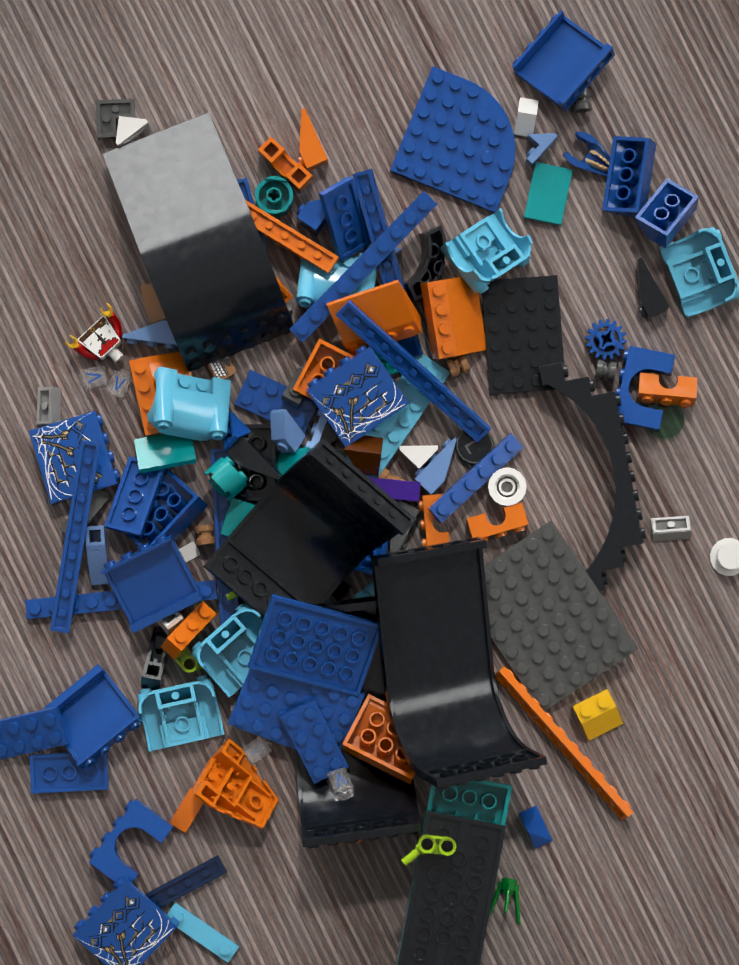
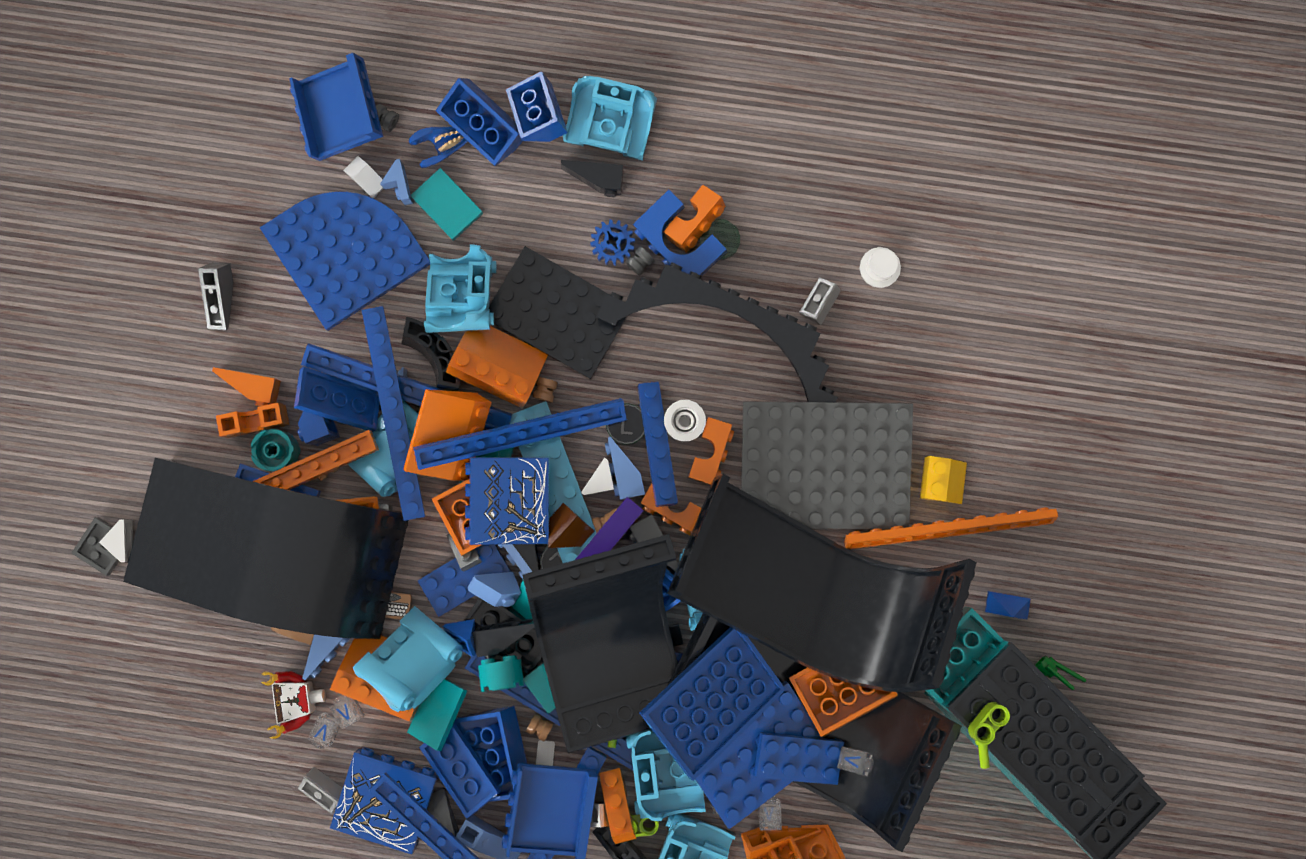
camera: 55 degrees left, 0 degrees up
none -> dark grey slope [198,262,233,330]

